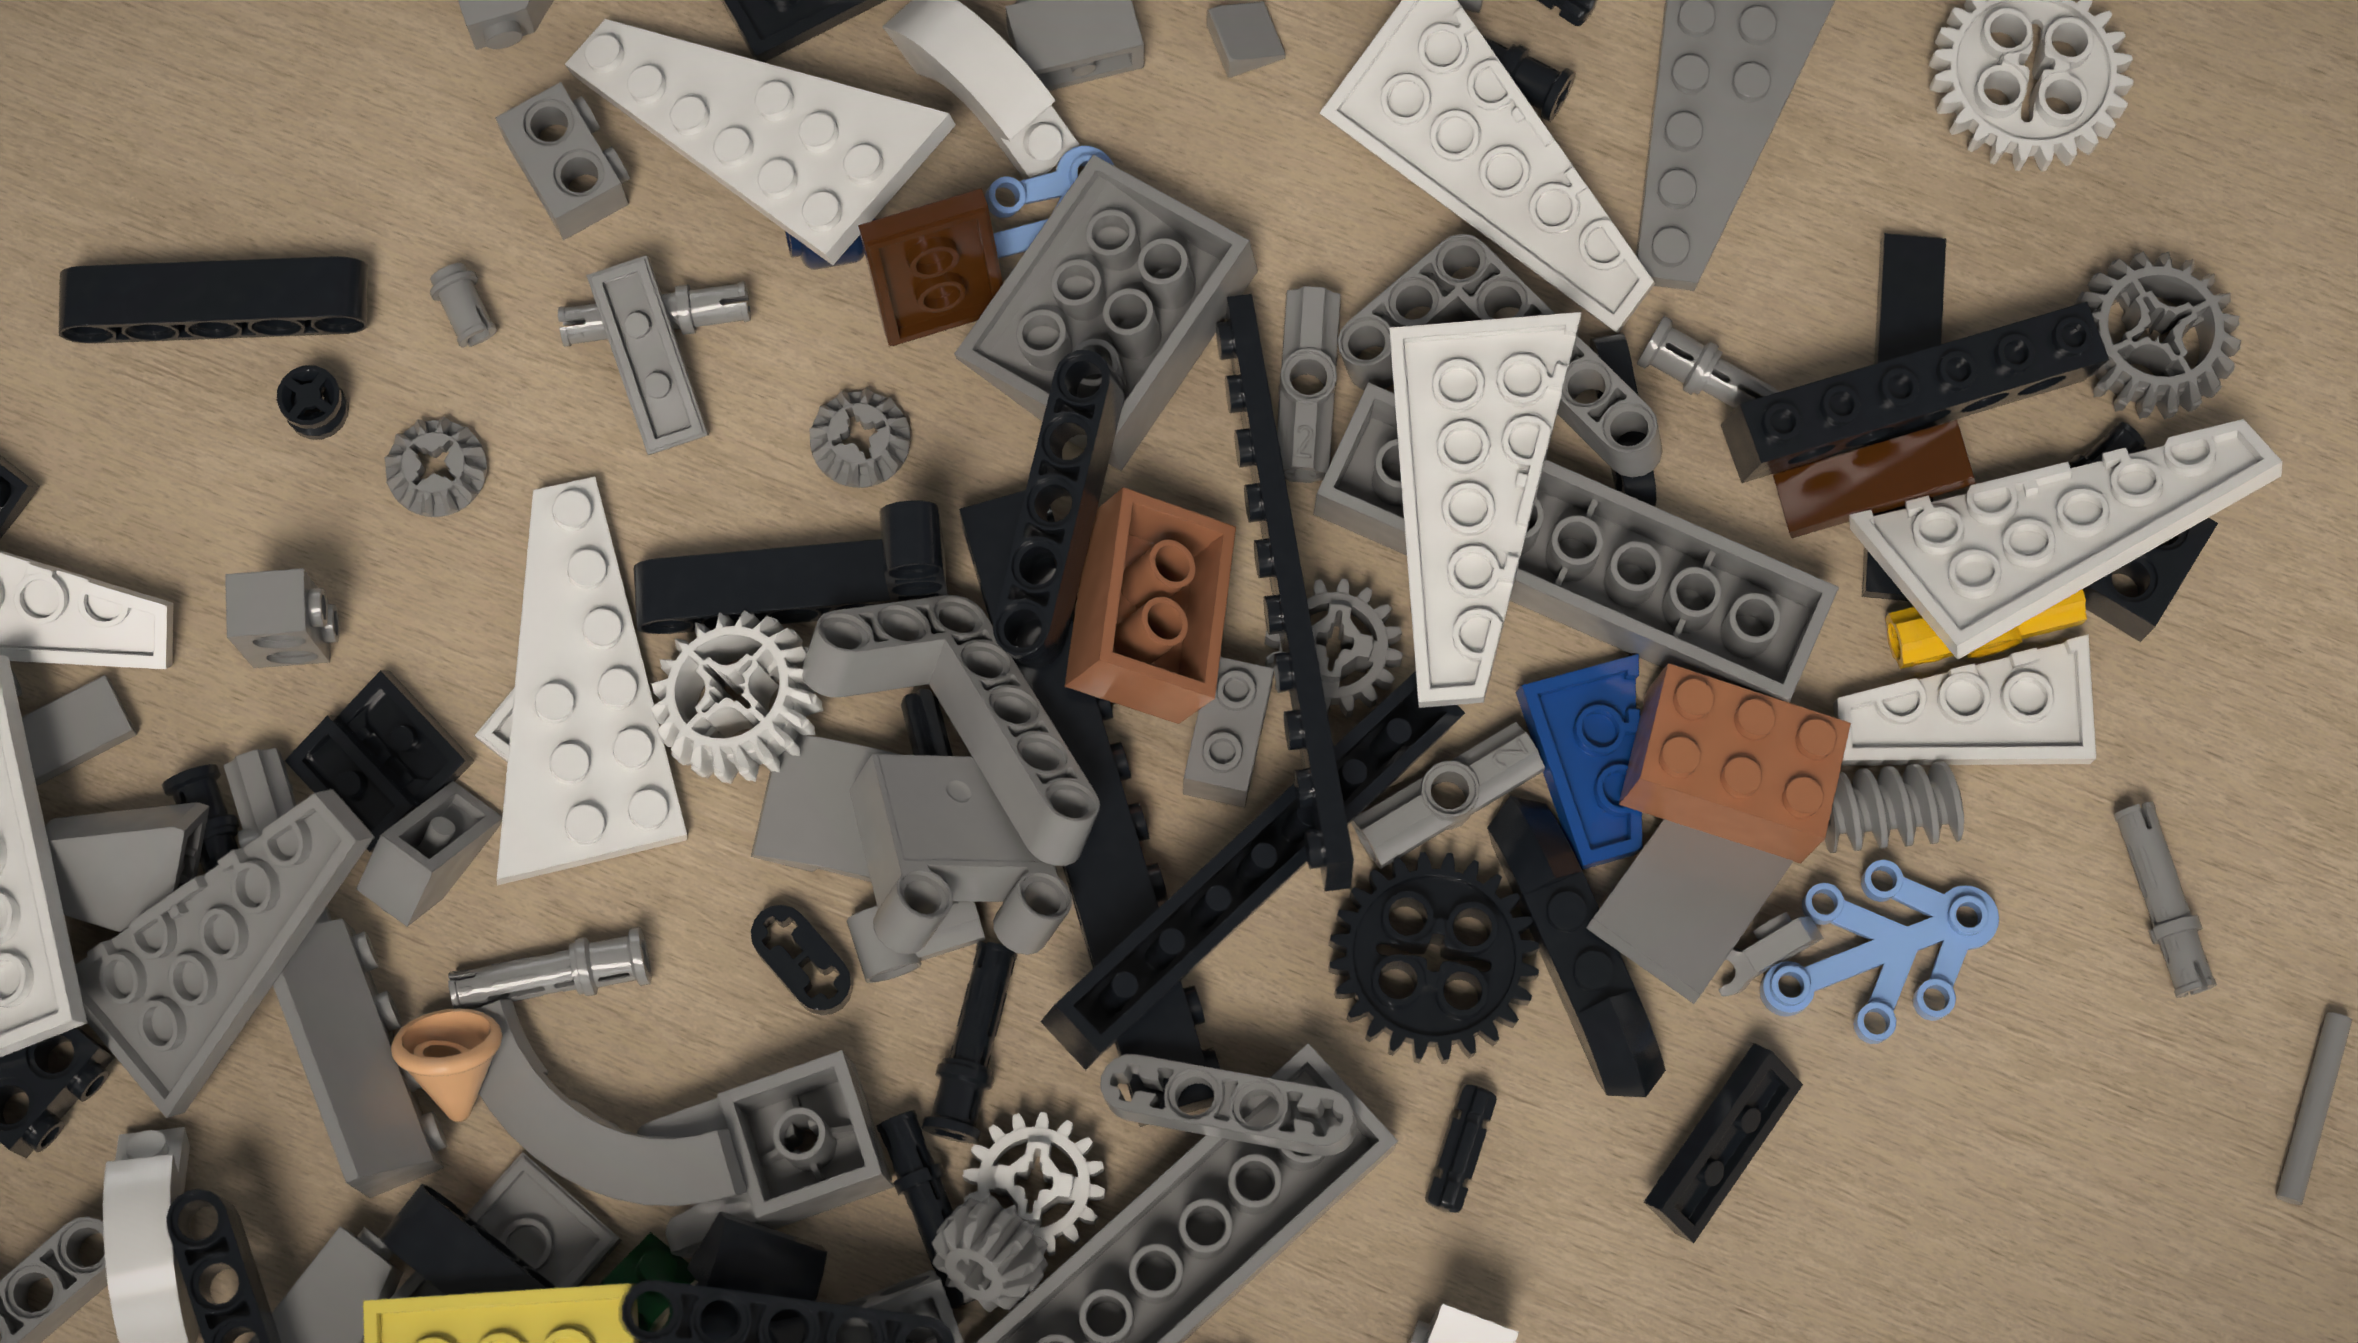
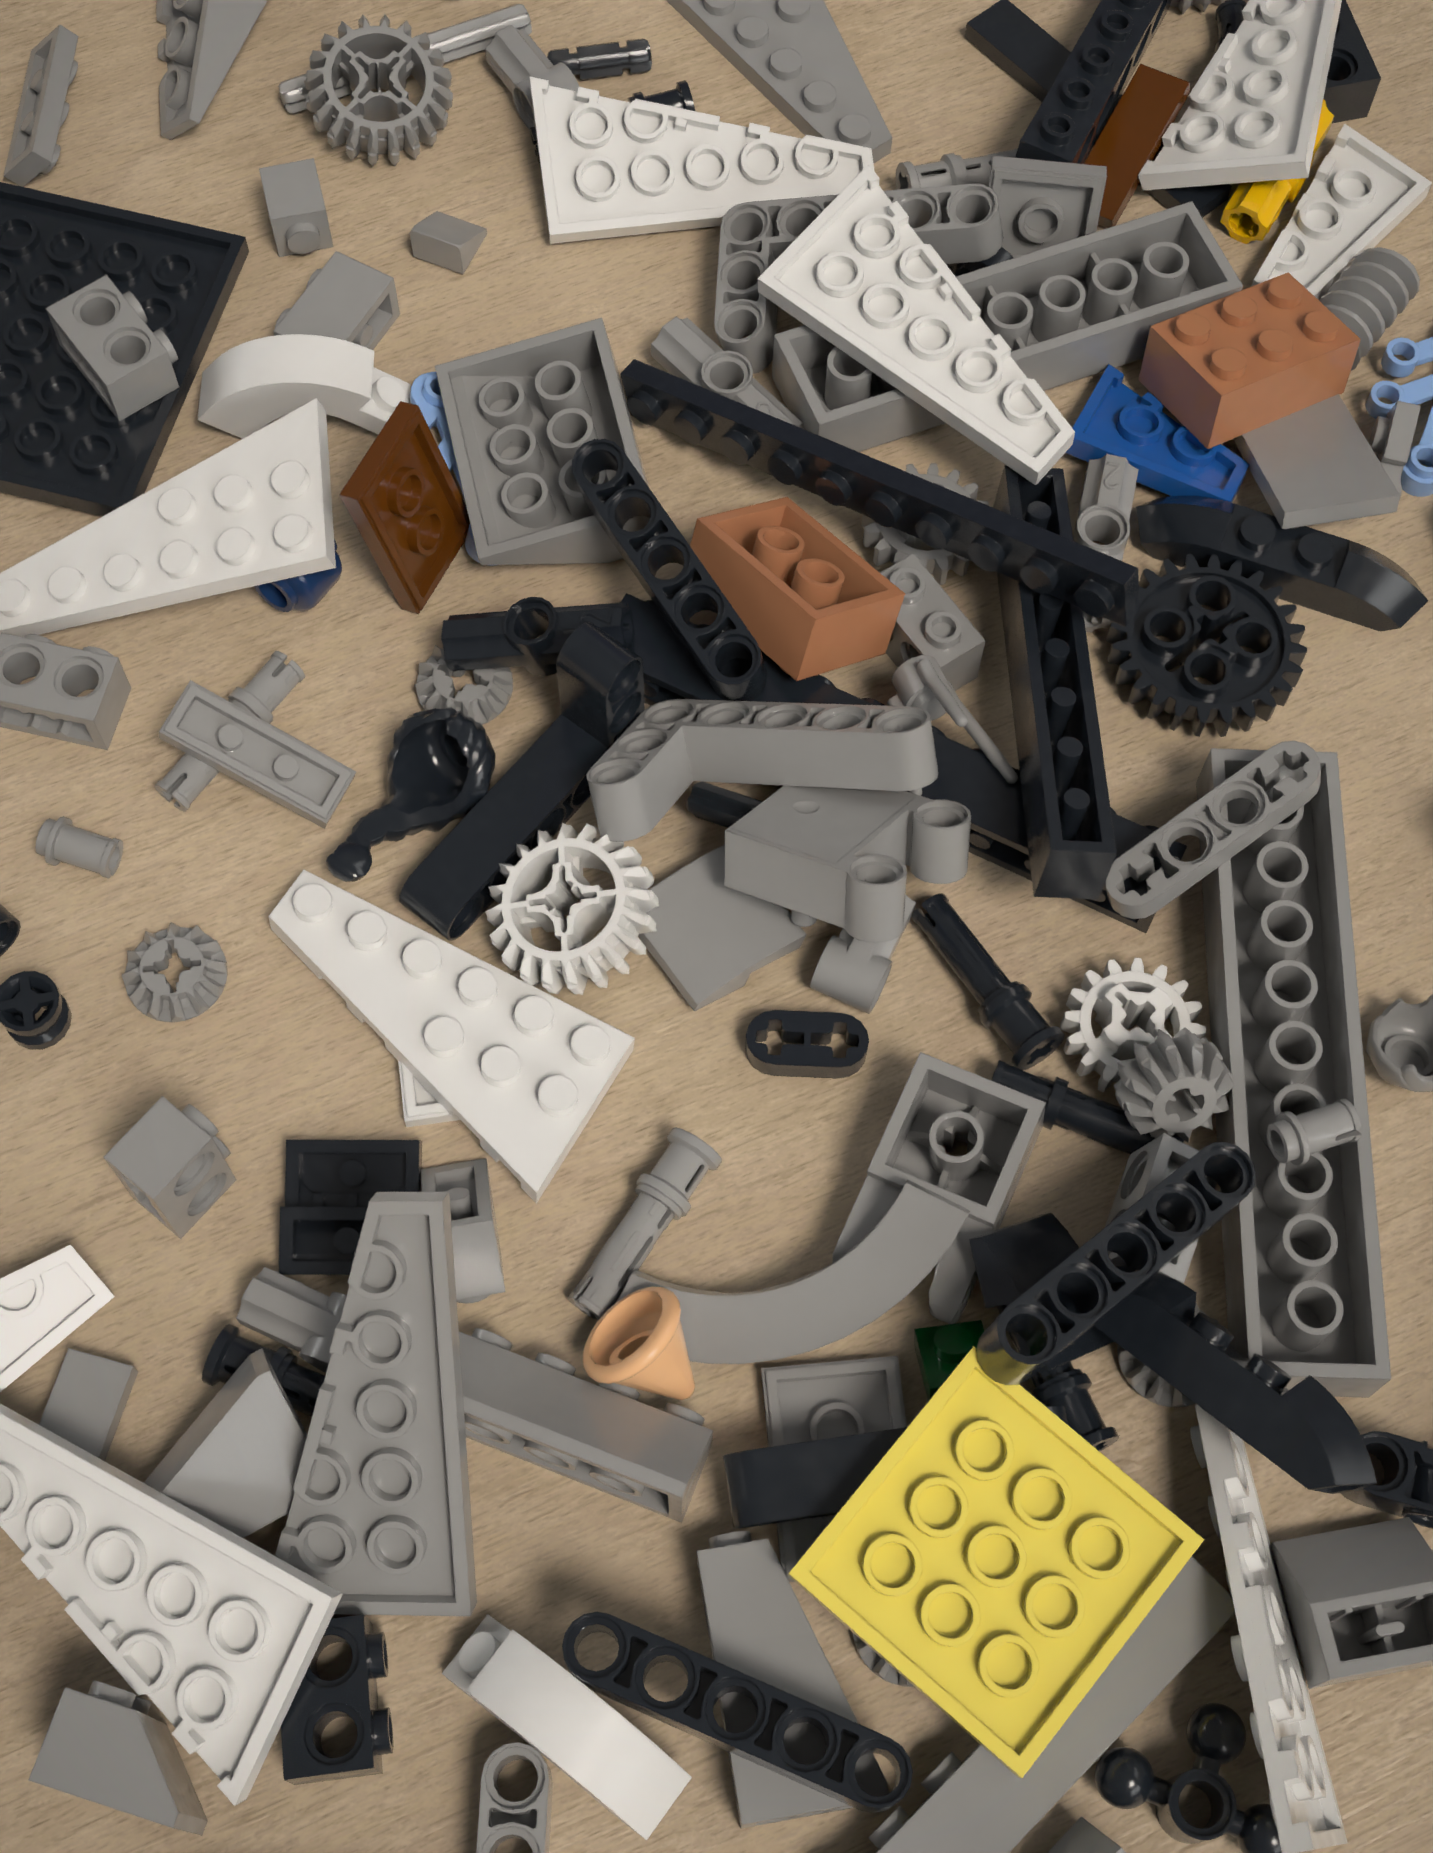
camera: 45 degrees left, 10 degrees down
black axle [1425,1085,1497,1213] -> none
none -> black hair [326,707,496,882]
none -> black piece [441,597,635,677]
none -> light grey plant [887,655,1018,796]
none -> light grey tile [988,156,1107,258]

